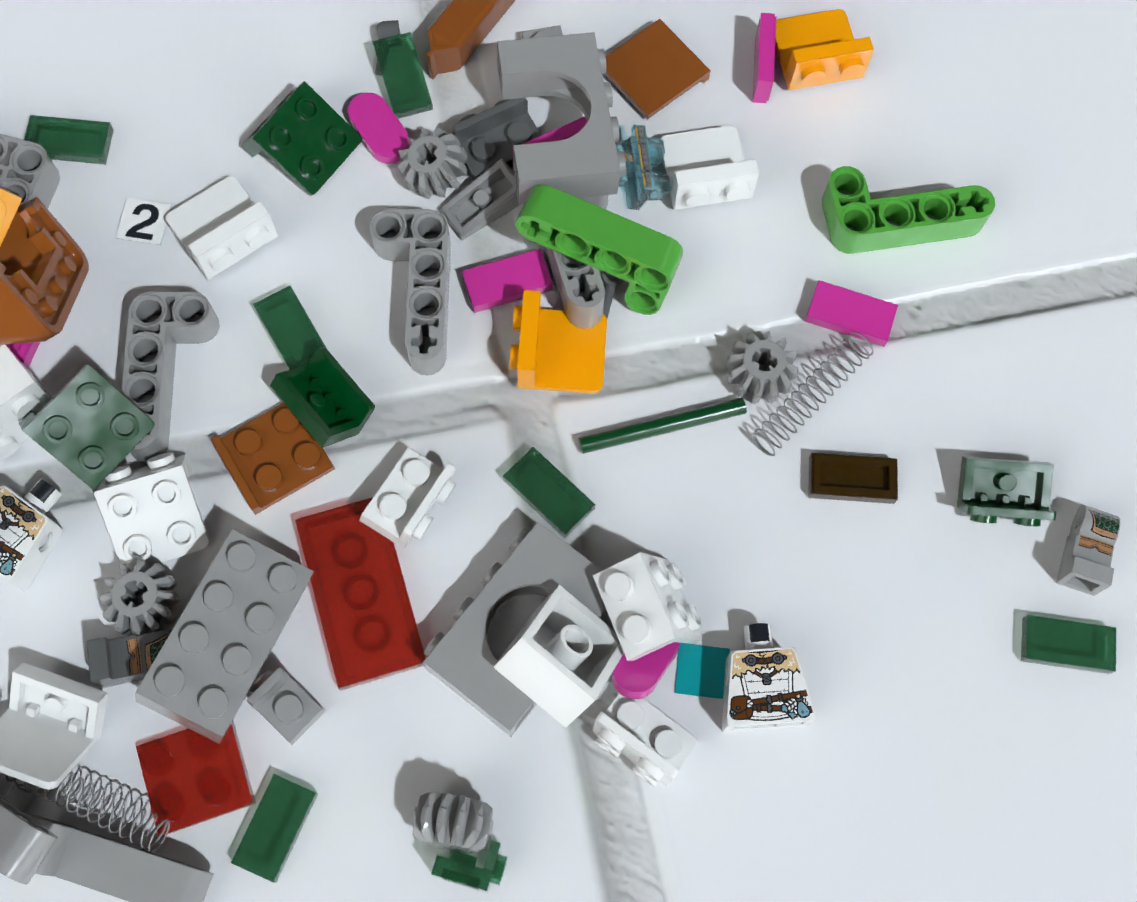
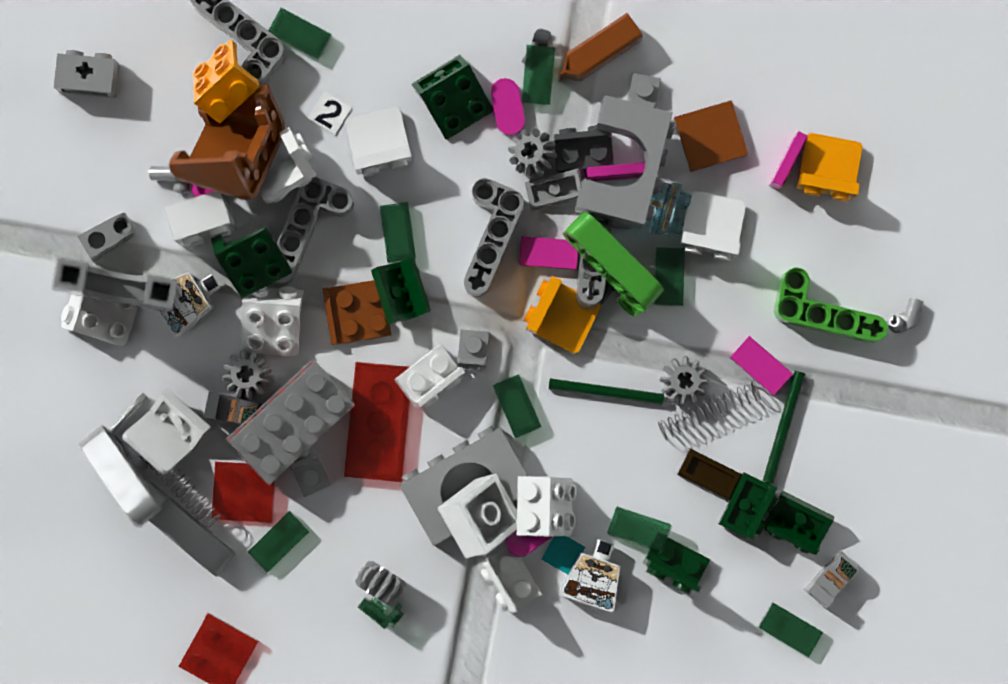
camera: 20 degrees right, 15 degrees up
none -> white bracket [259,127,316,204]
none -> light grey bracket [457,329,489,371]
none -> clear green tile [607,506,672,553]
none -> dark green bracket [643,532,710,595]
none -> clear green tile [654,247,685,306]
none -> dark green bracket [718,472,779,540]
none -> dark green bar [762,371,805,484]
none -> light grey arm [887,298,923,333]

